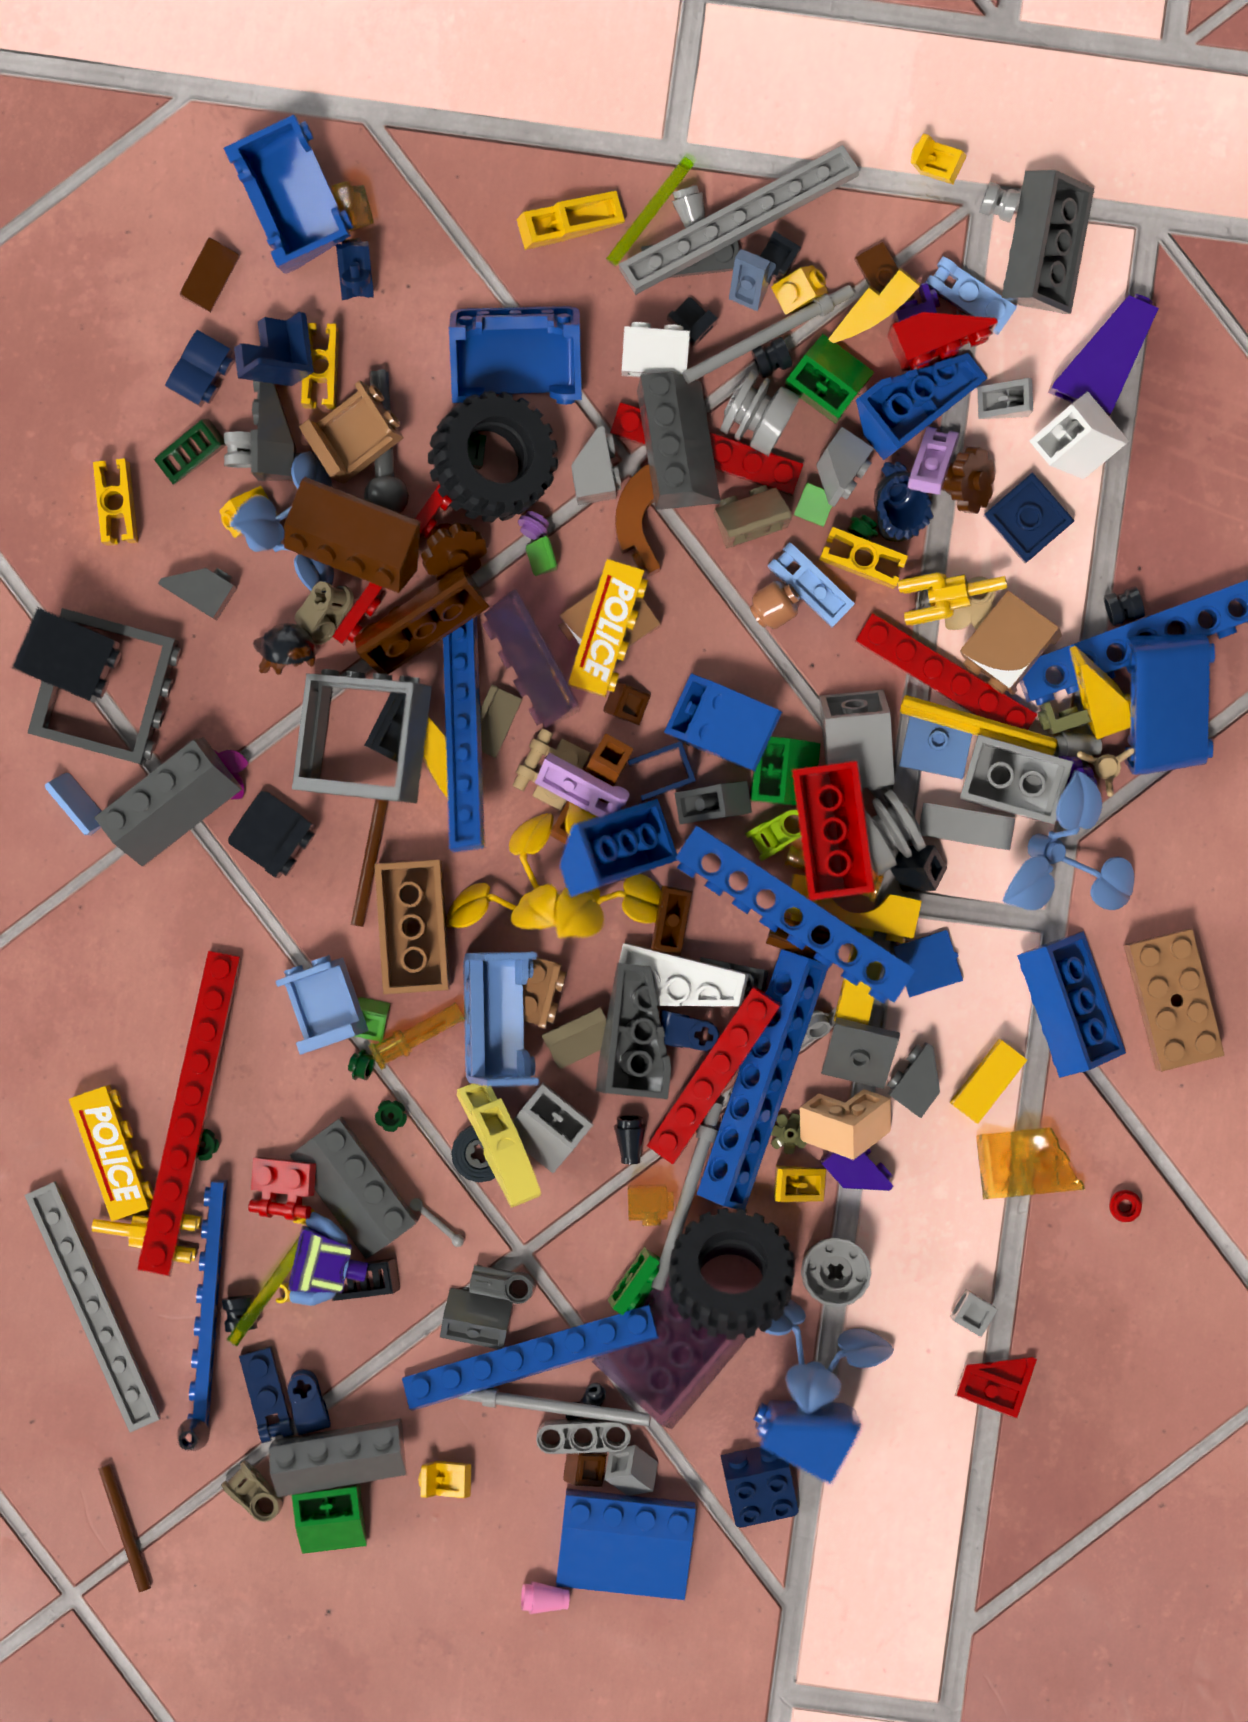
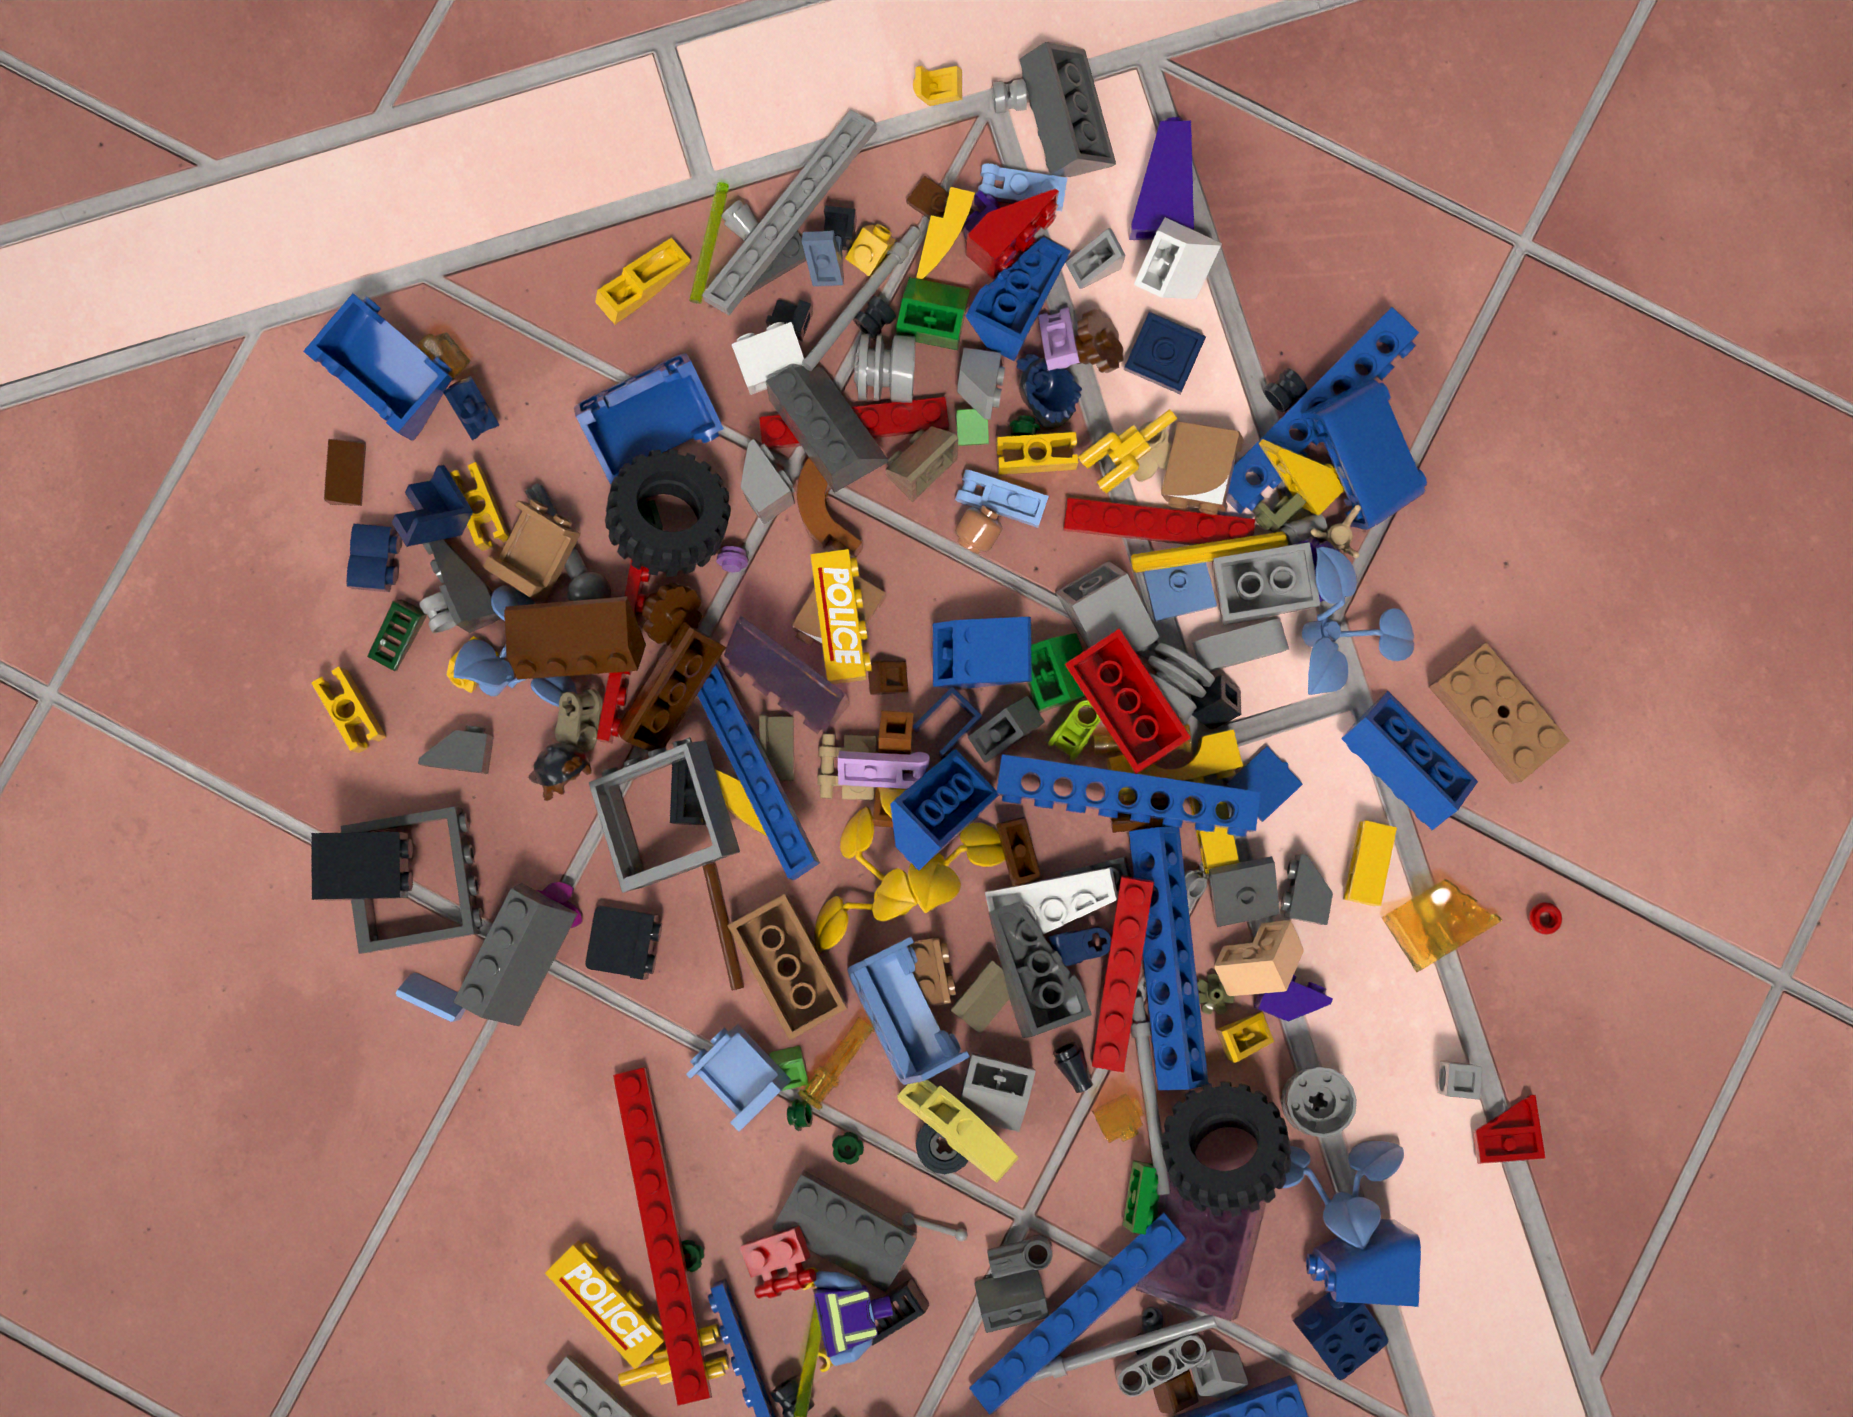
camera: 20 degrees left, 5 degrees down
bright green slope [526,536,558,576] -> none

